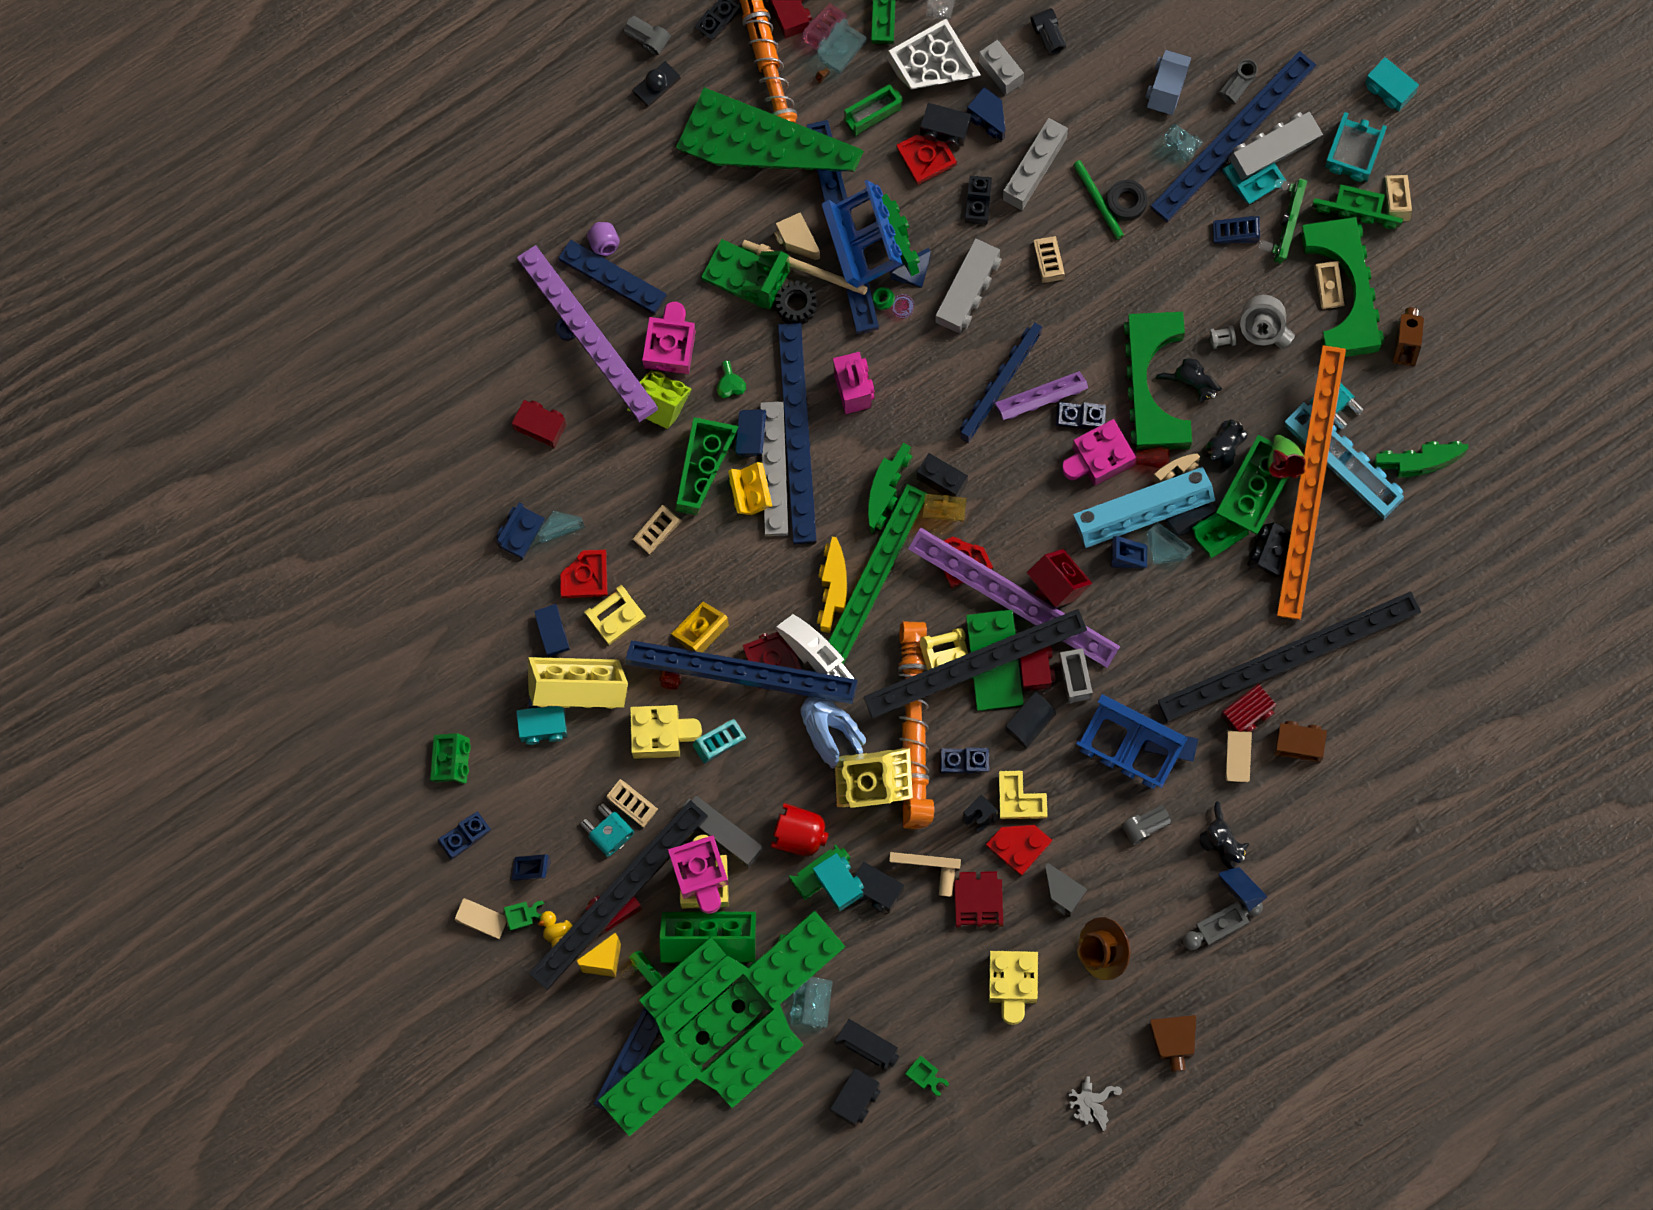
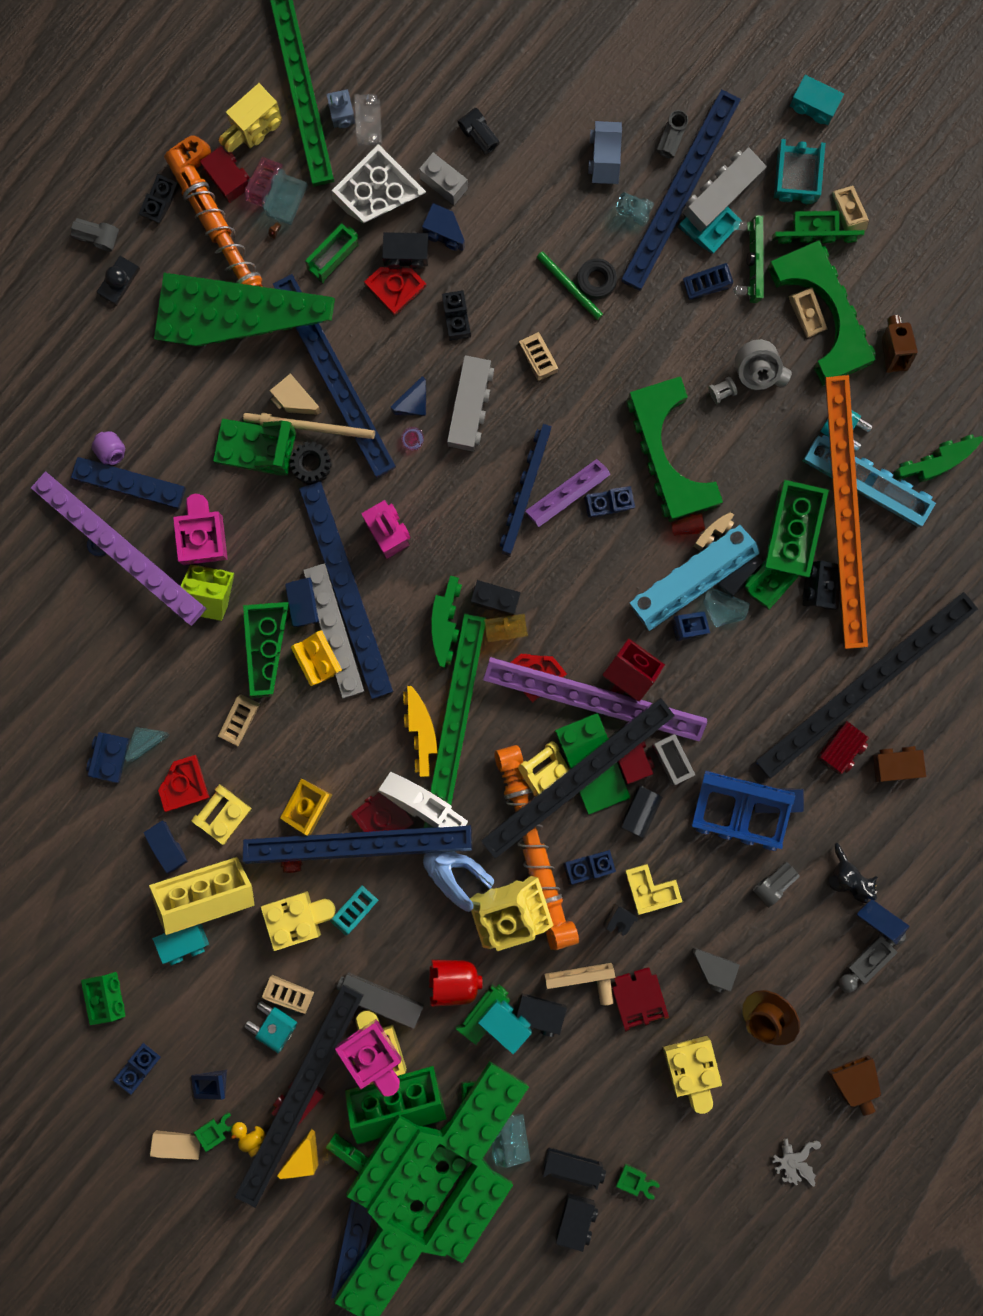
camera: 20 degrees left, 10 degrees up
dark red brick [512,400,567,448] -> none
green rock [717,361,746,398] -> none
blue window [822,180,902,288] -> none
green plate [872,288,895,310] -> none
green slope [882,194,920,277] -> none
red plate [986,825,1052,877] -> none
light grey brick [1003,118,1068,211] -> none
dark pink brick [1063,419,1136,486] -> none
black animal [1156,358,1223,403] -> none
black animal [1203,419,1248,468] -> none
tan slope [1225,731,1252,782] -> none
dark red hat [1268,435,1306,478] -> none

